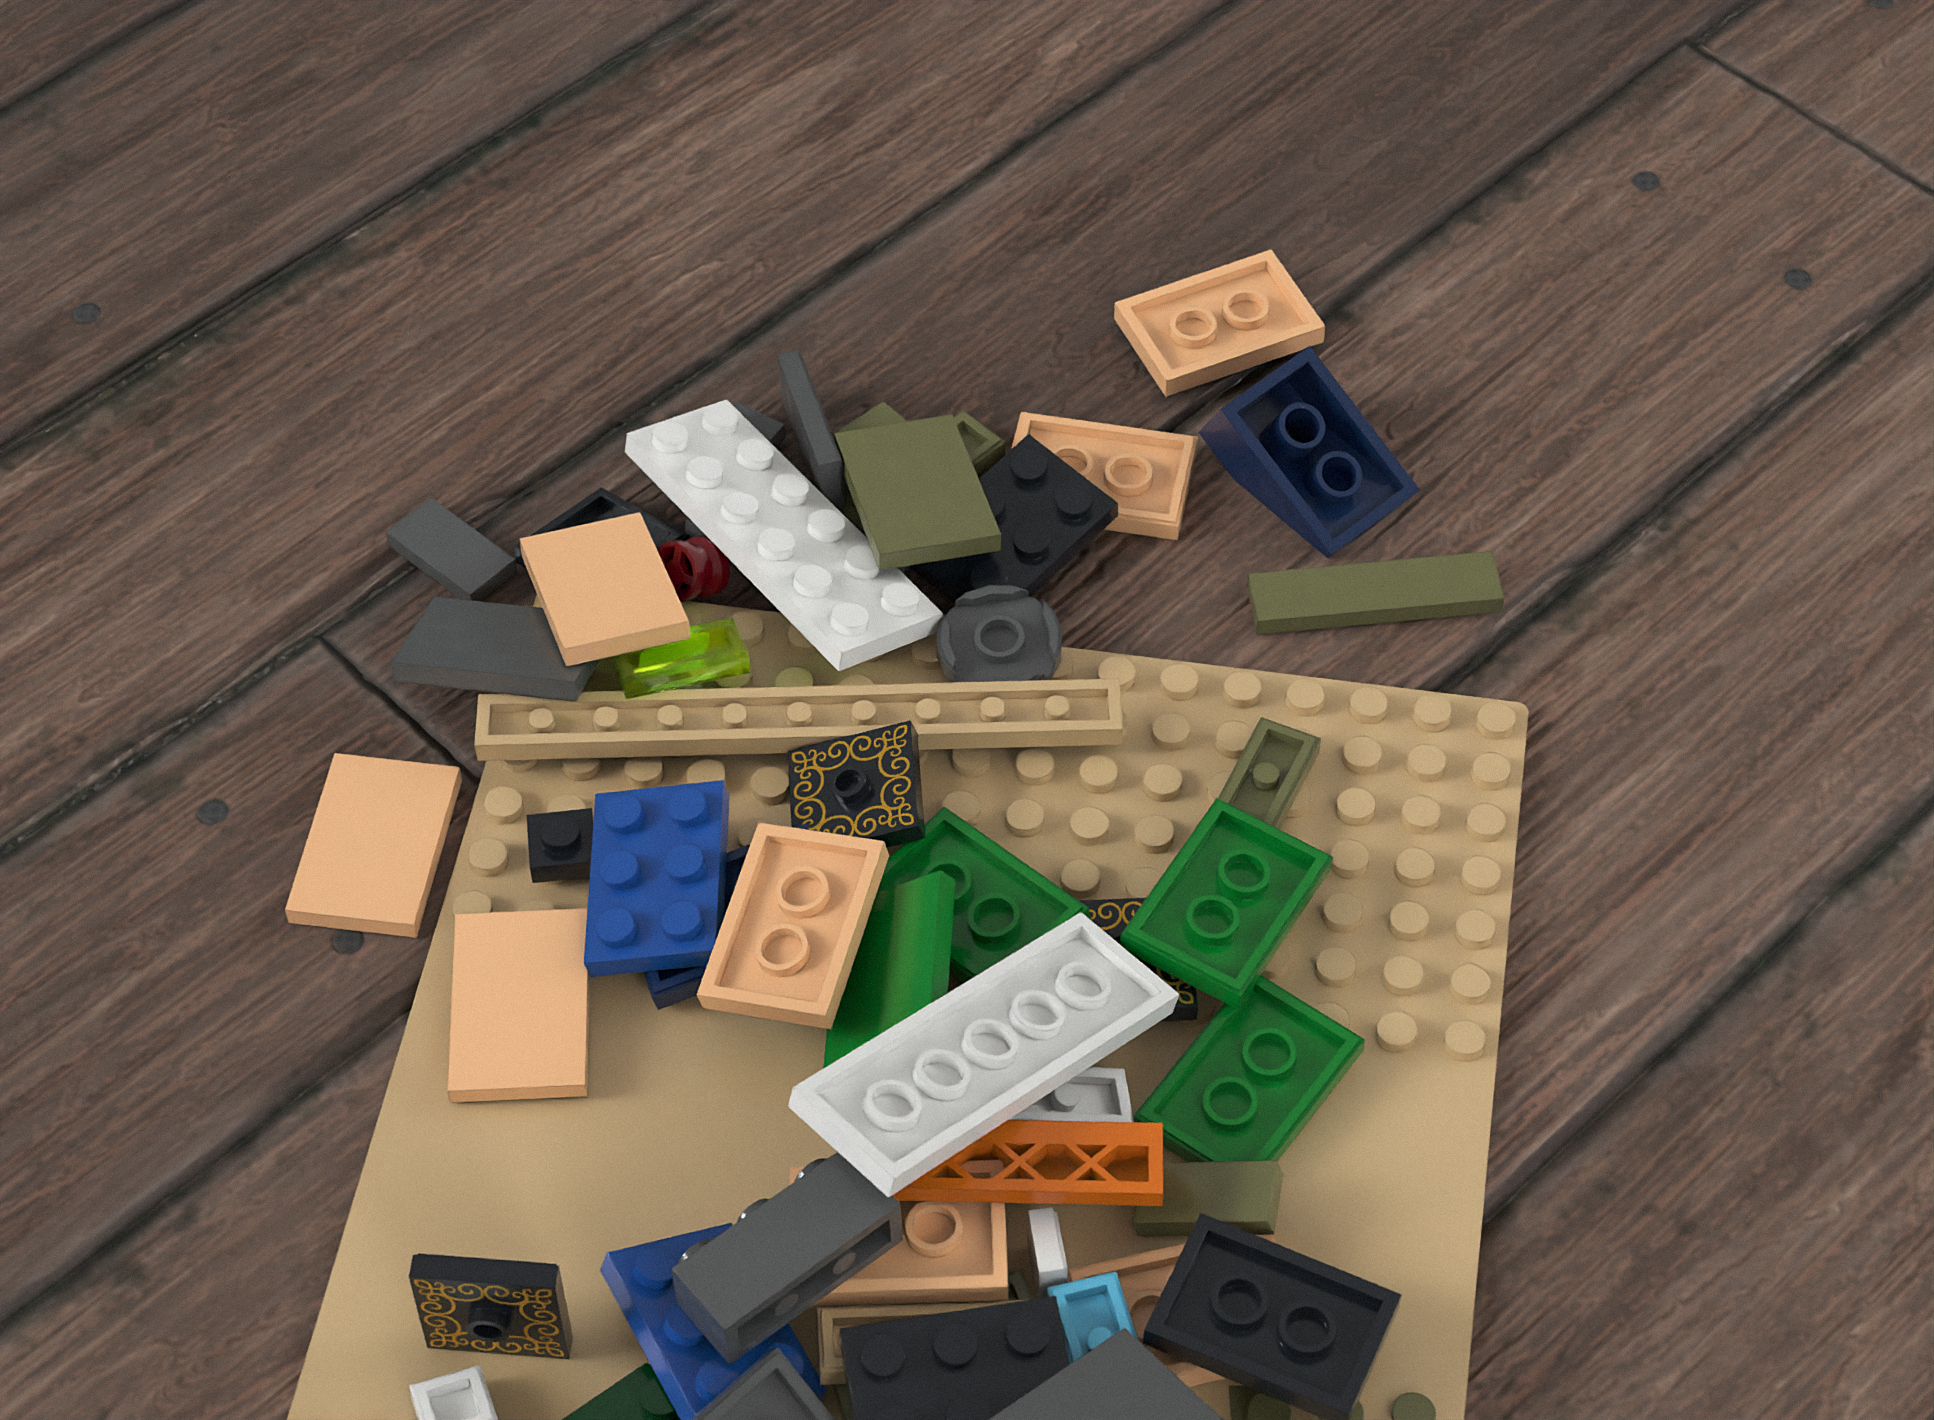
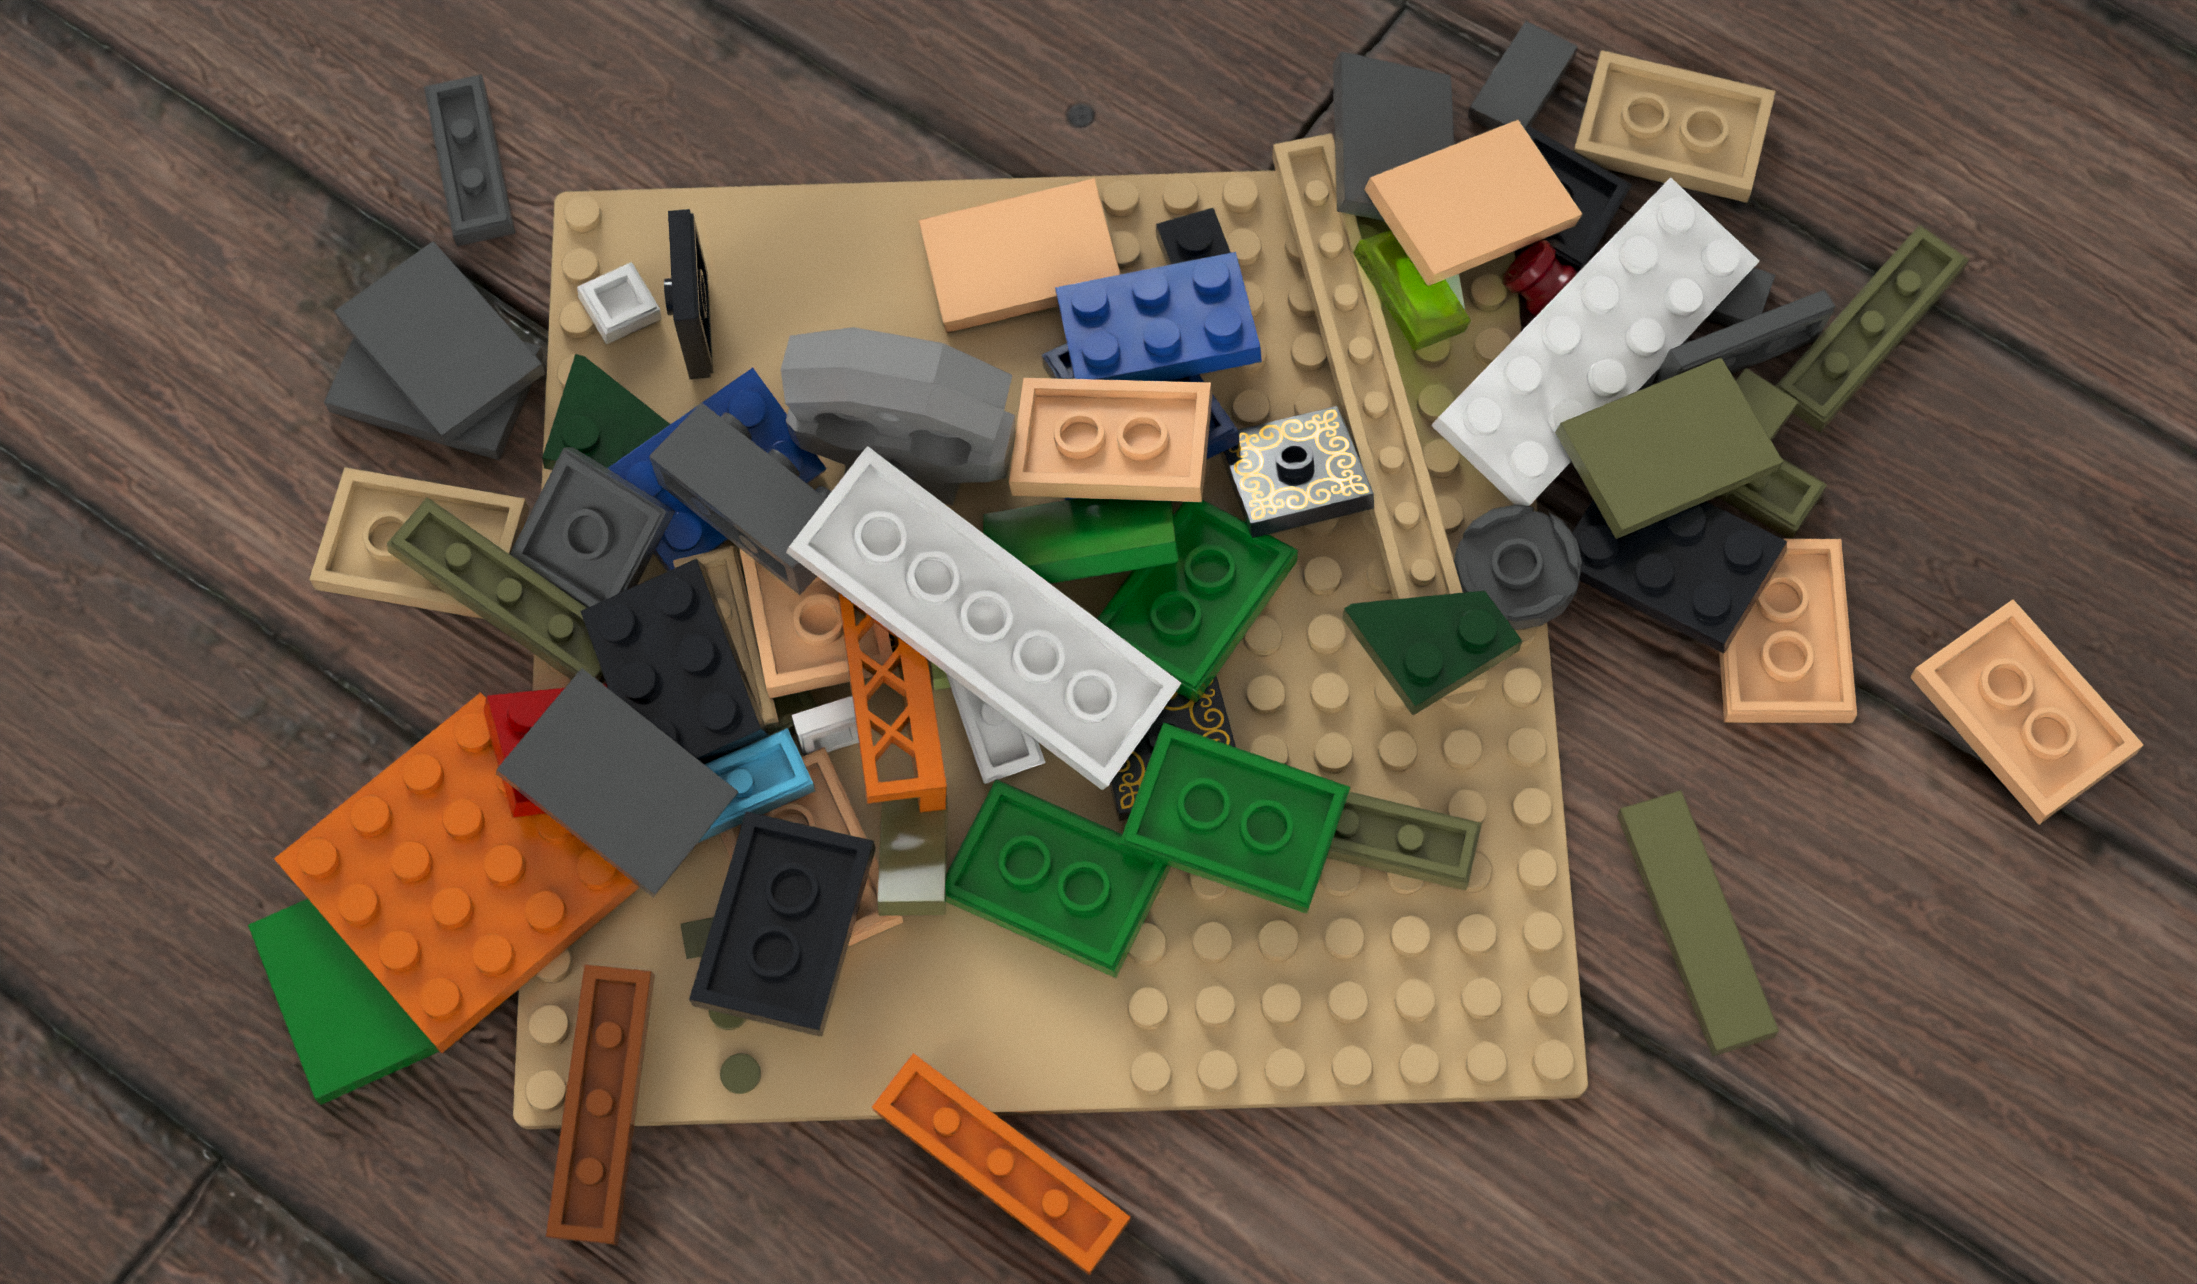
camera: 80 degrees right, 15 degrees up
light nougat tile [285,753,462,938] -> none
dark blue slope [1198,346,1420,558] -> none
none -> light grey brick [781,327,1016,505]
none -> orange plate [872,1053,1131,1275]
none -> dark green wing [1342,590,1522,715]
none -> tan plate [1574,50,1776,203]
none -> olive tile [1775,225,1969,433]

